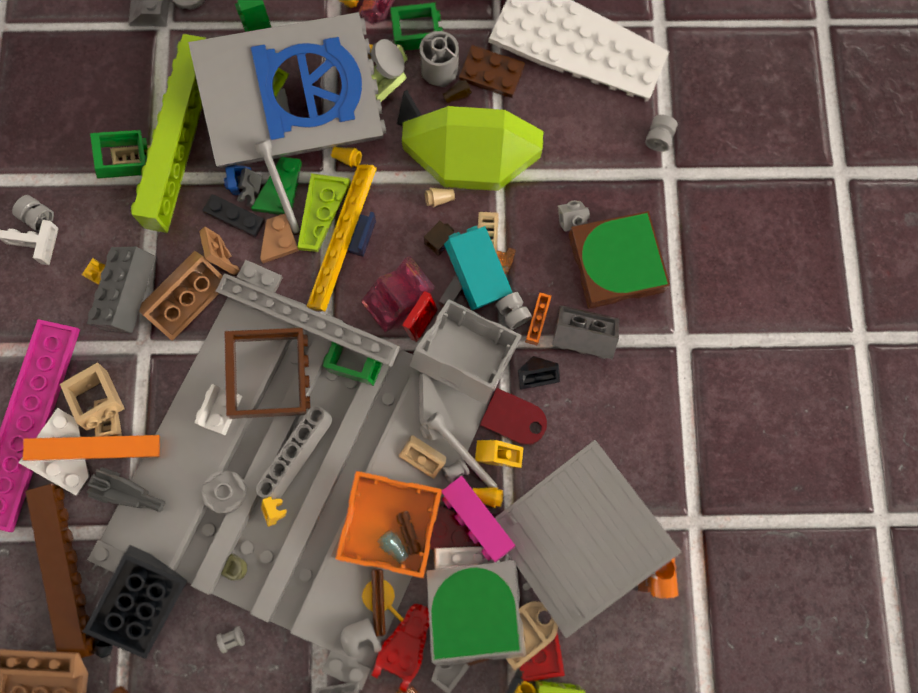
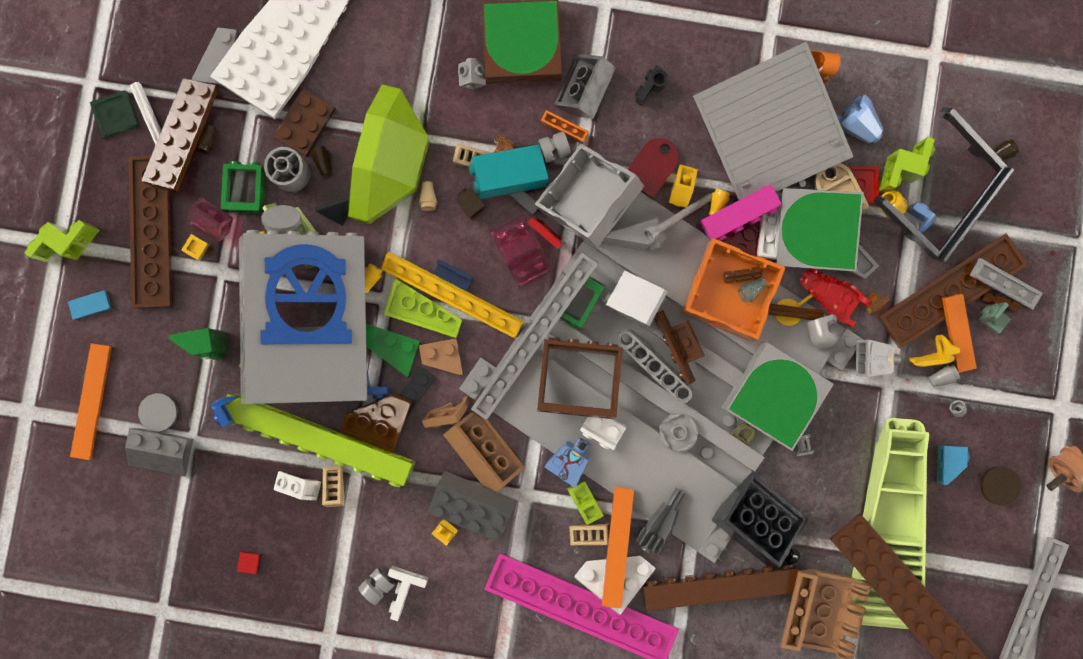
camera: 75 degrees left, 10 degrees up
tan window [60,362,125,431] -> none
green window [90,130,148,179] -> none
dark grey plate [237,168,262,207] -> none
light grey piece [254,139,300,234] -> none
yellow tile [261,497,287,527] -> none
tan slope [398,435,446,479] -> none
light grey bush [442,458,470,484] -> none
black slope [518,356,560,390] -> none
none -> blue plate [211,396,237,428]
none -> red tile [237,551,261,574]
none -> white bracket [274,471,321,501]
none -> reddish brown plate [340,394,412,453]
none -> medium blue torso [545,438,590,488]
none -> lime slope [567,479,604,525]
none -> slope [604,270,668,328]
none -> black plate [635,65,668,106]
none -> reddish brown bracket [655,310,705,385]
none -> green tile [721,342,834,451]
none -> light blue cone [837,95,883,143]

